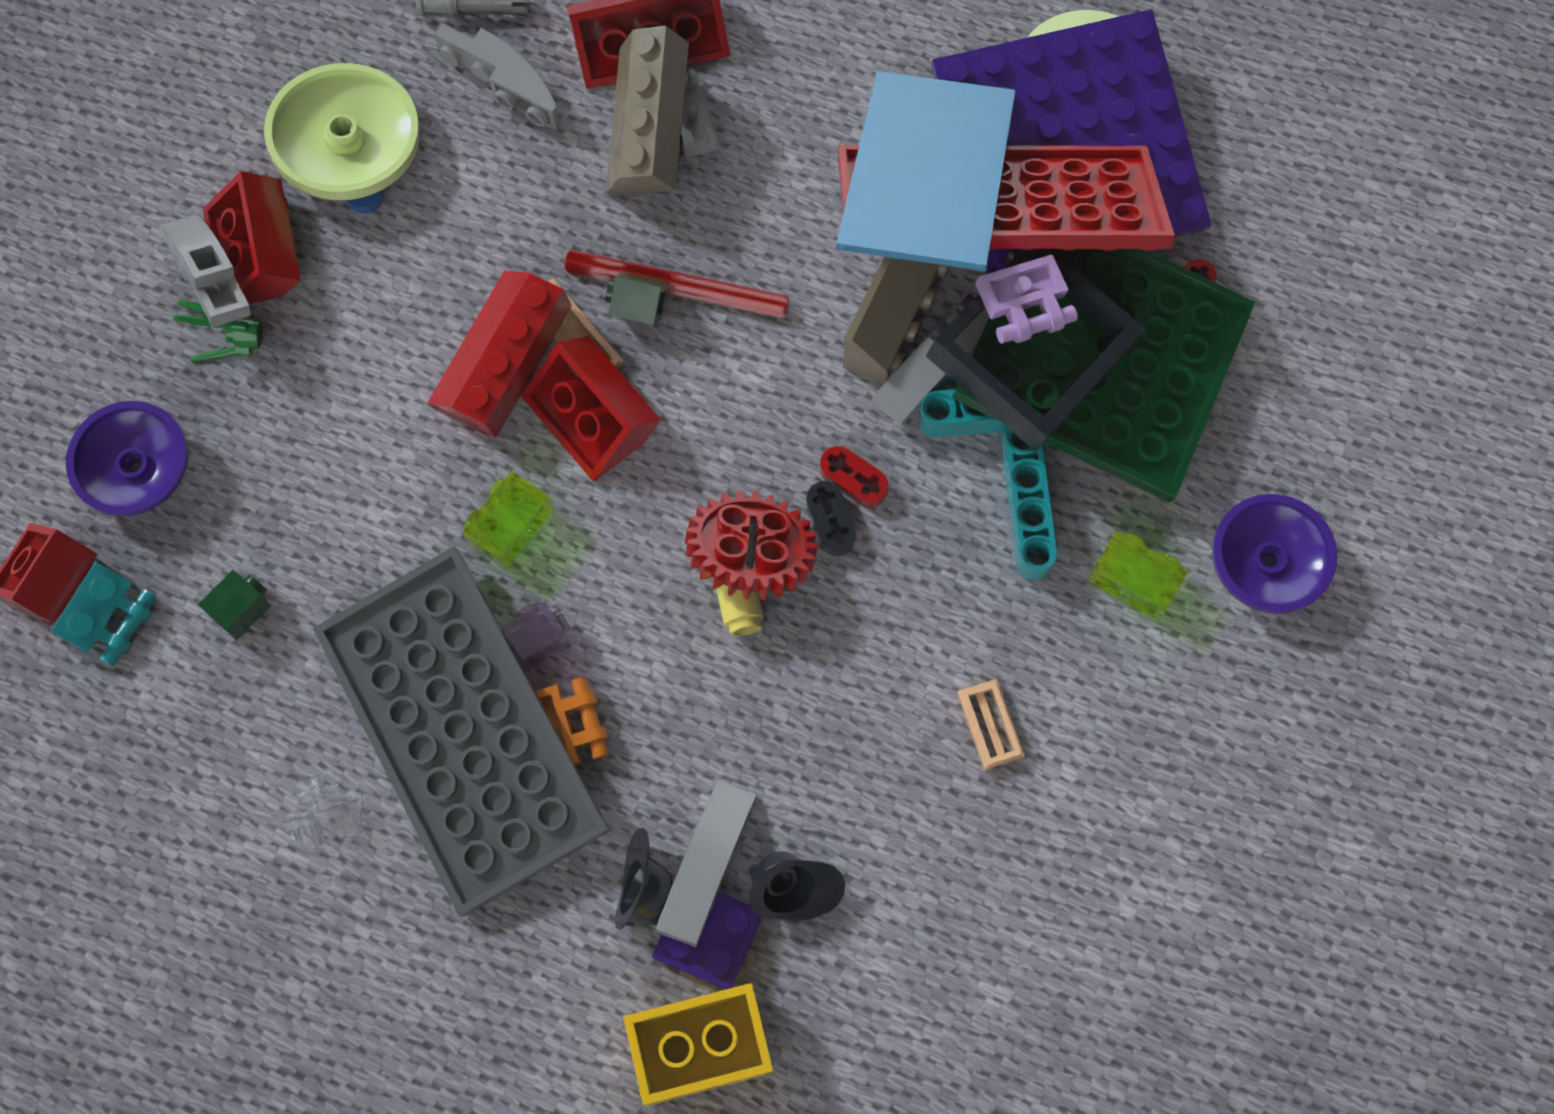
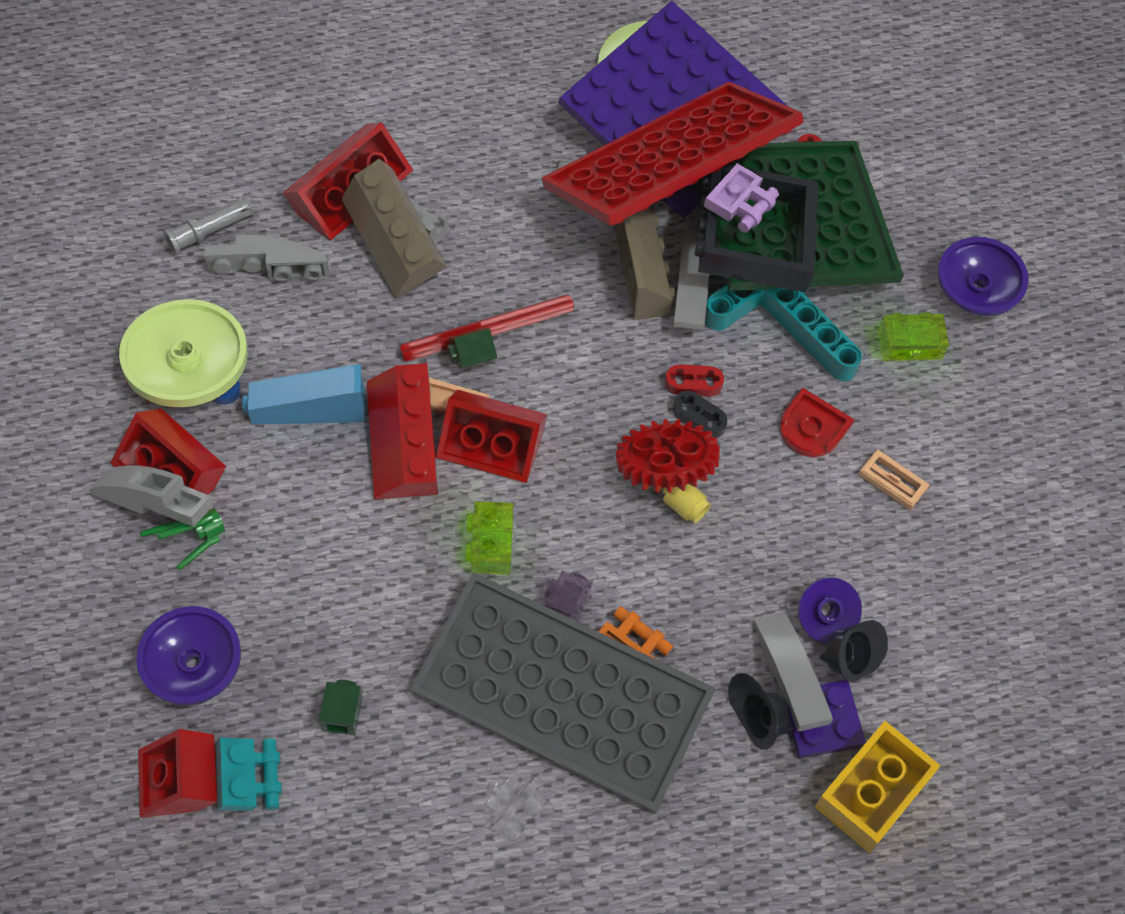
camera: 40 degrees left, 10 degrees down
dark azure piece [836,71,1015,271] -> none
none -> dark azure slope [243,364,365,425]
none -> red tile [780,387,855,457]
none -> dark purple dish [798,577,862,643]

